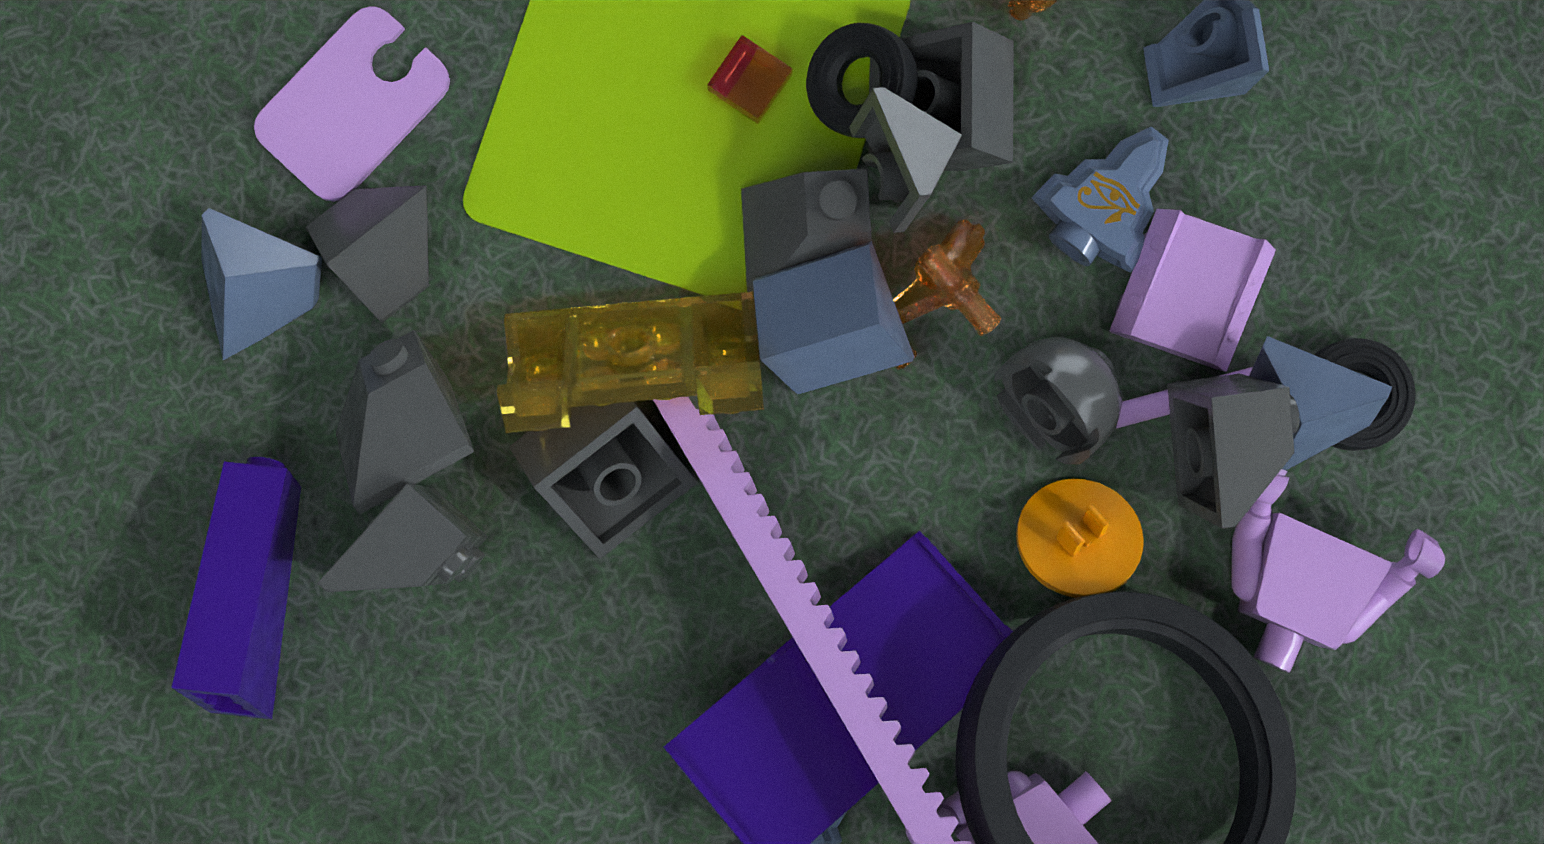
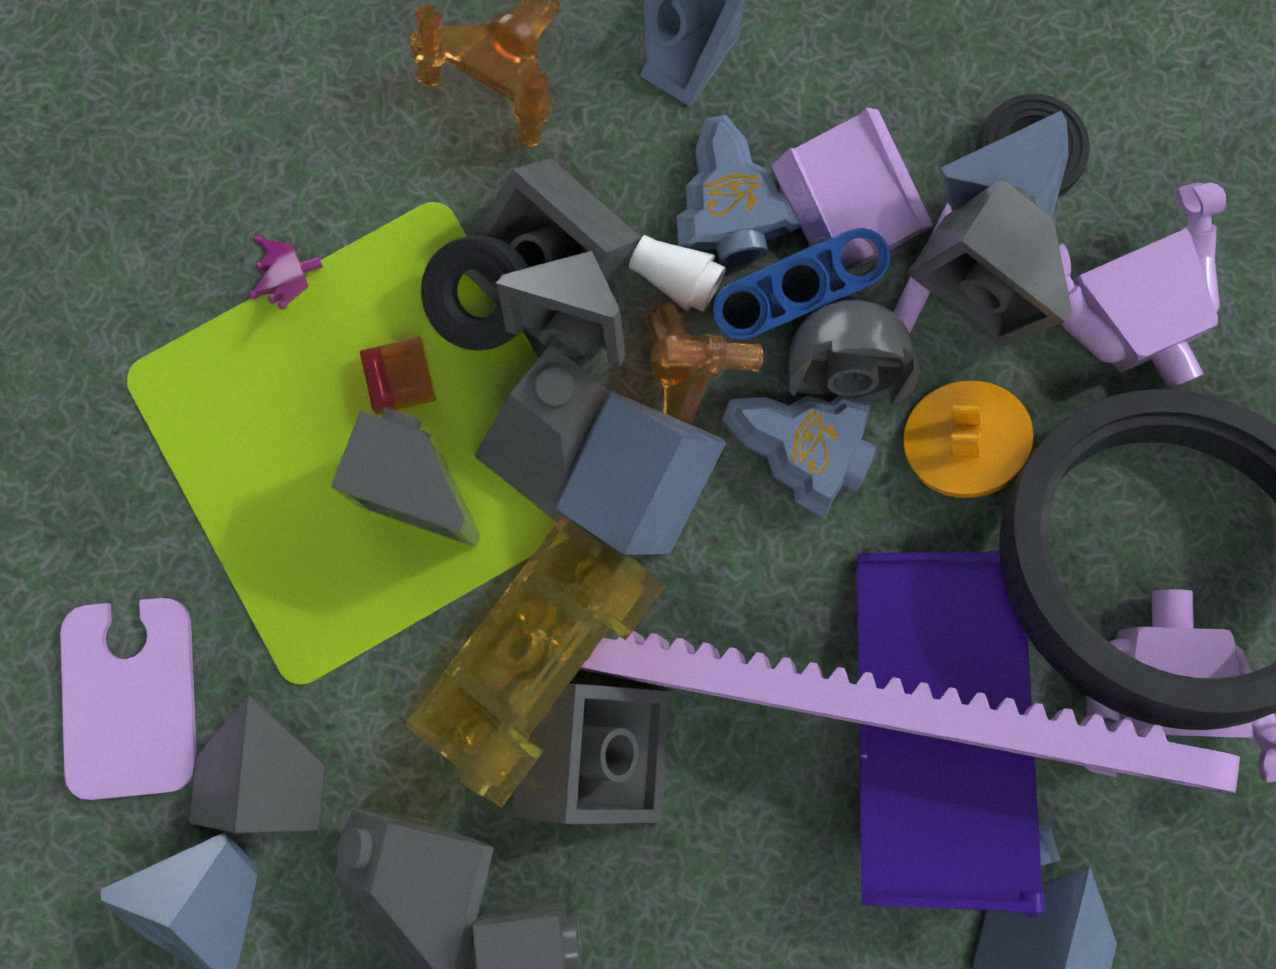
camera: 50 degrees left, 5 degrees down
none -> dark grey slope [331,408,480,547]
none -> white cone [629,235,726,312]
none -> blue beam [713,228,890,339]
none -> sand blue rock [721,395,877,519]

